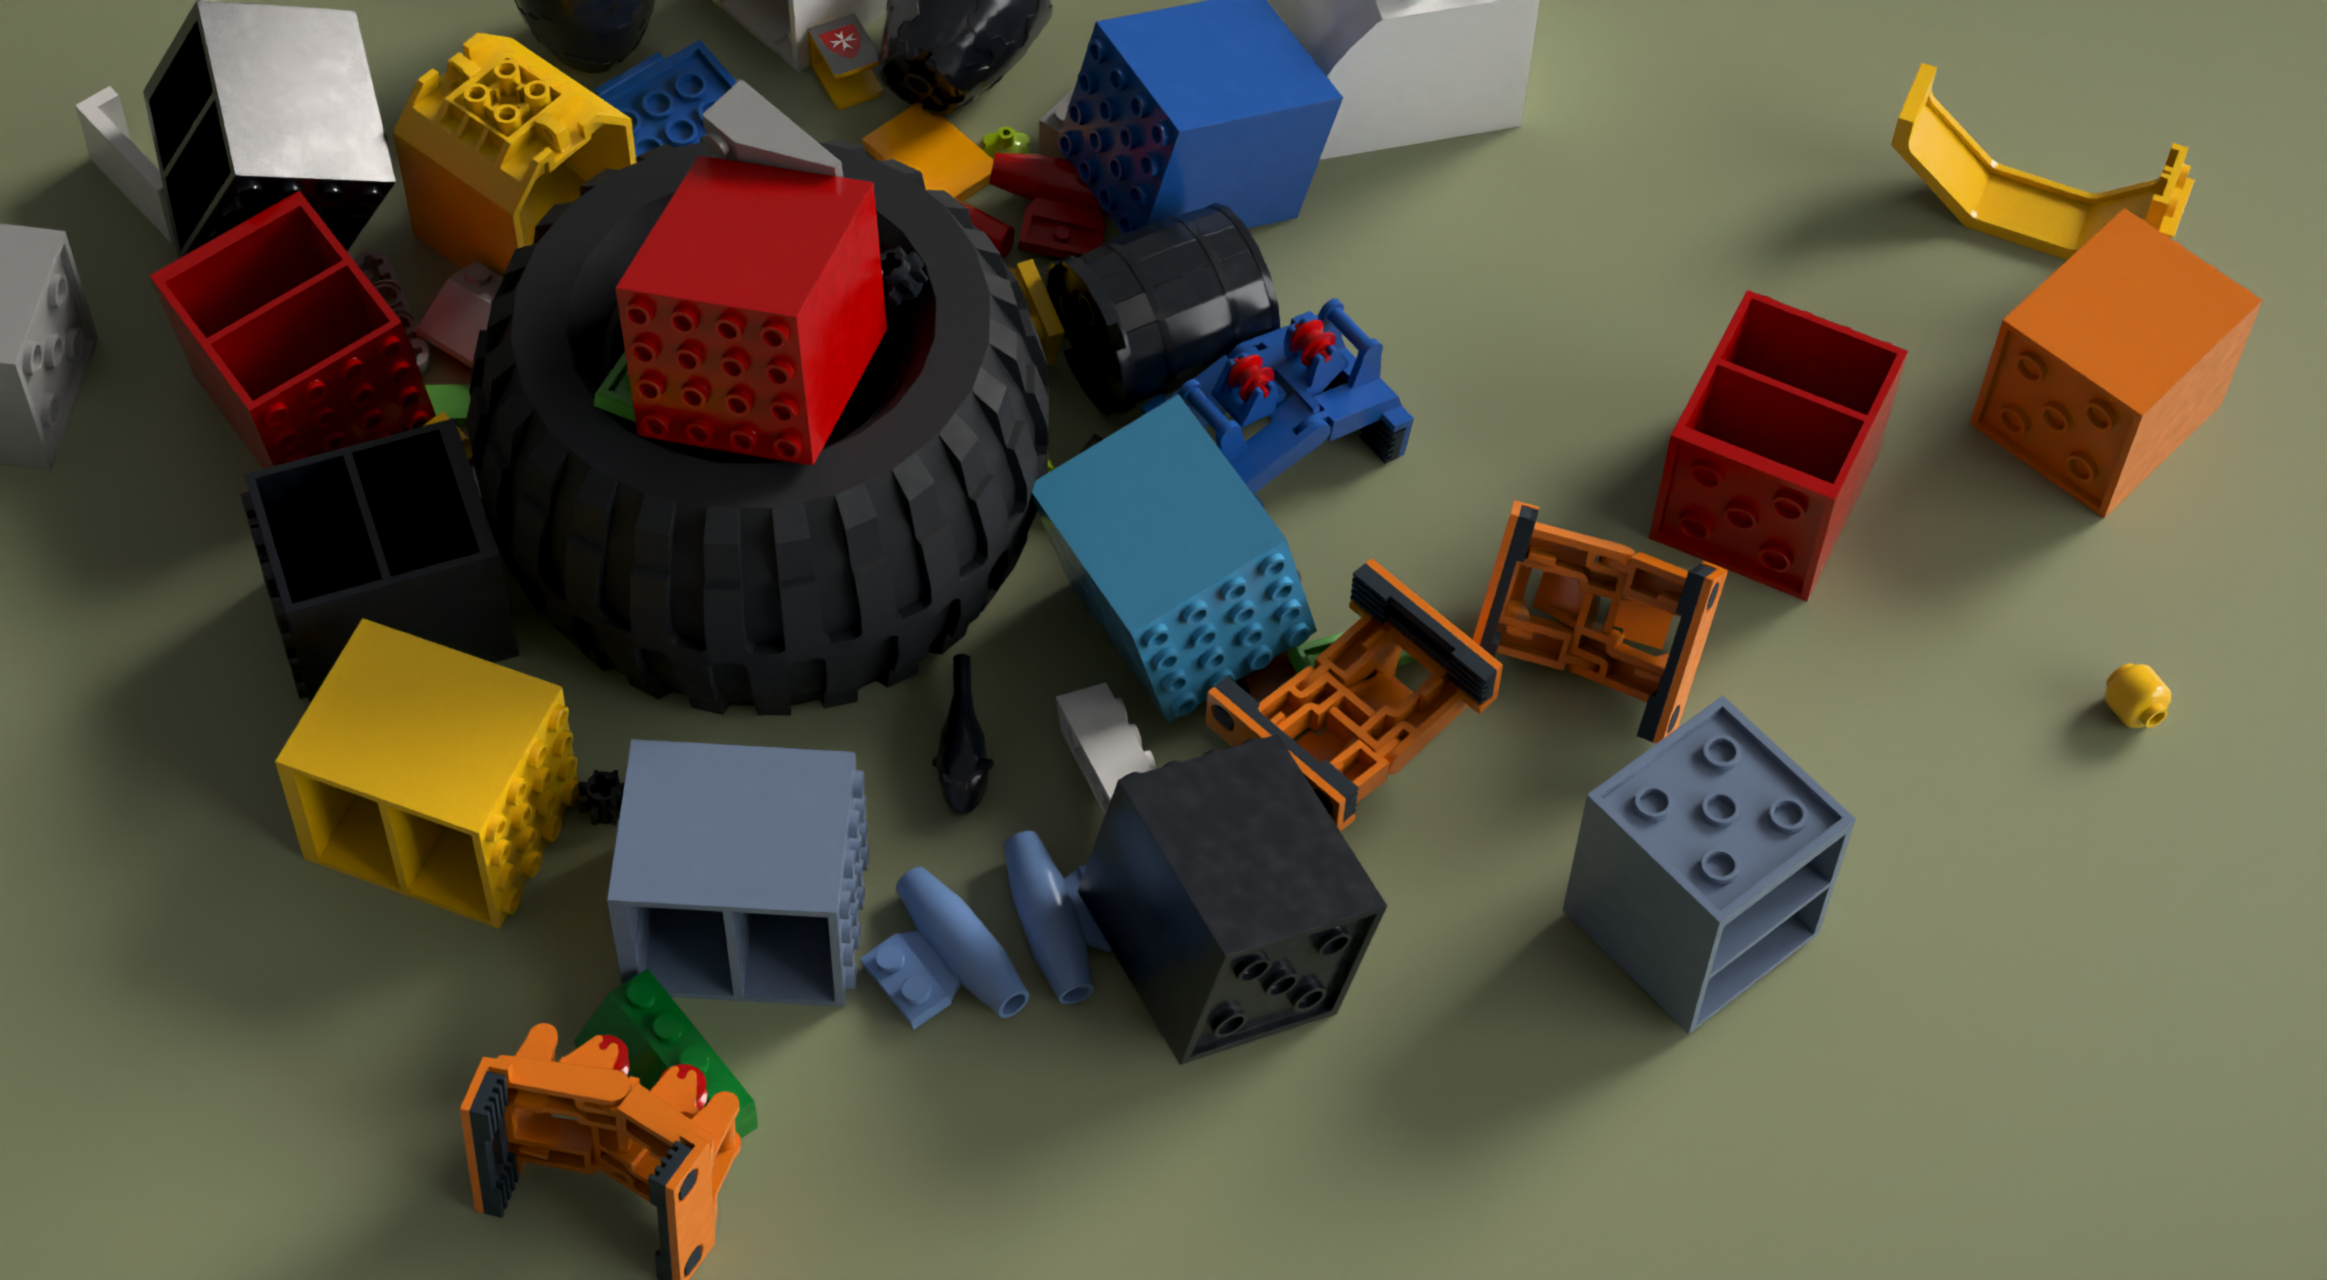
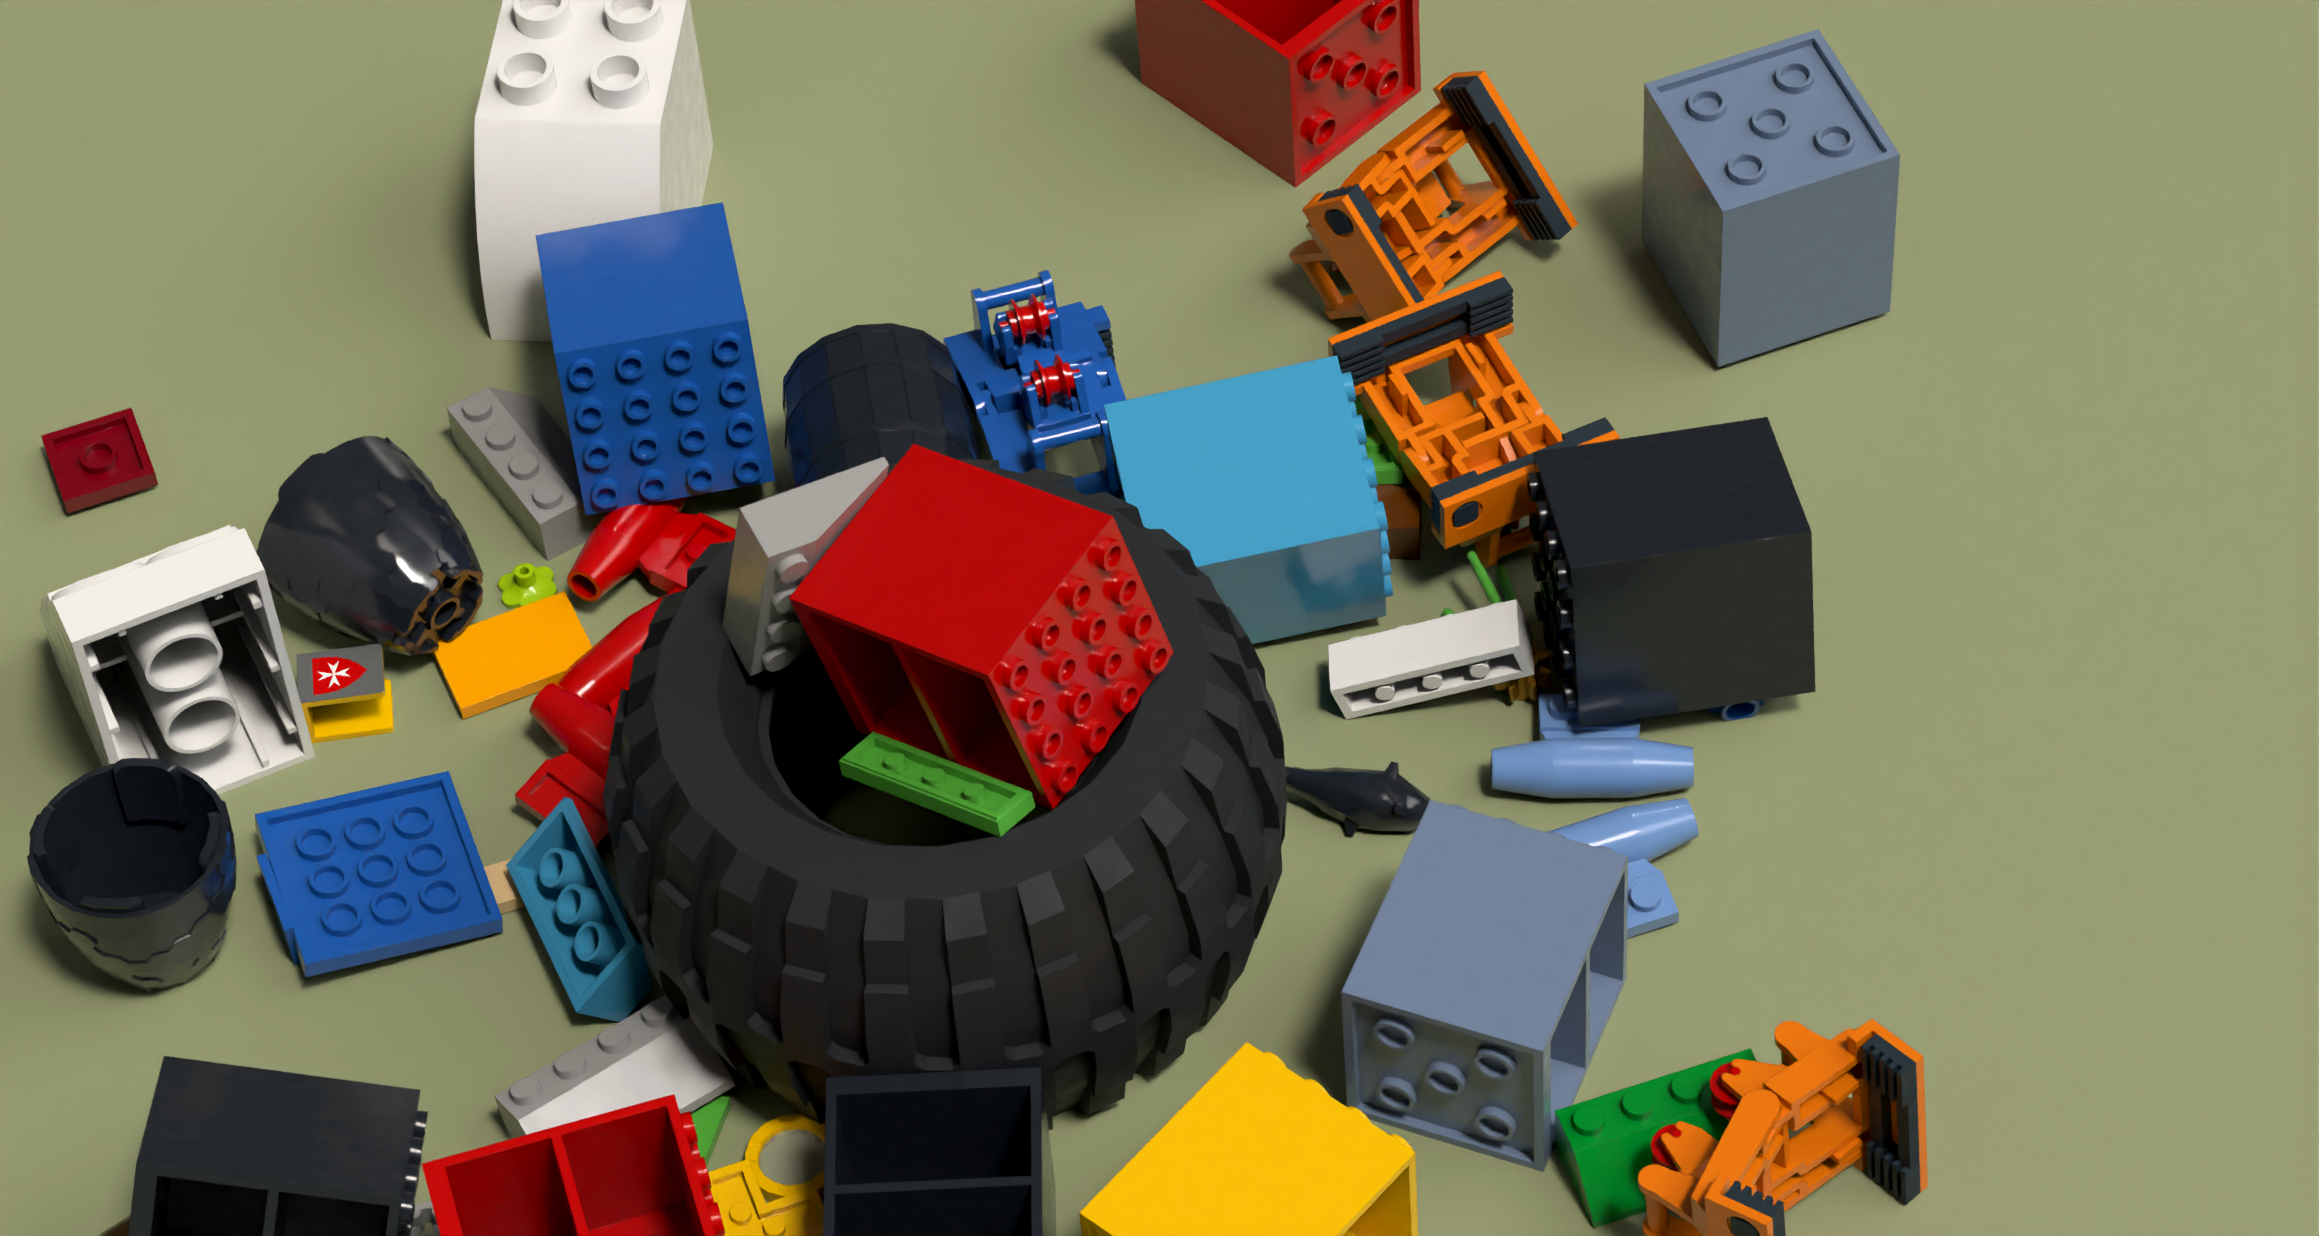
camera: 65 degrees left, 5 degrees down
yellow container [393,33,637,277] -> none

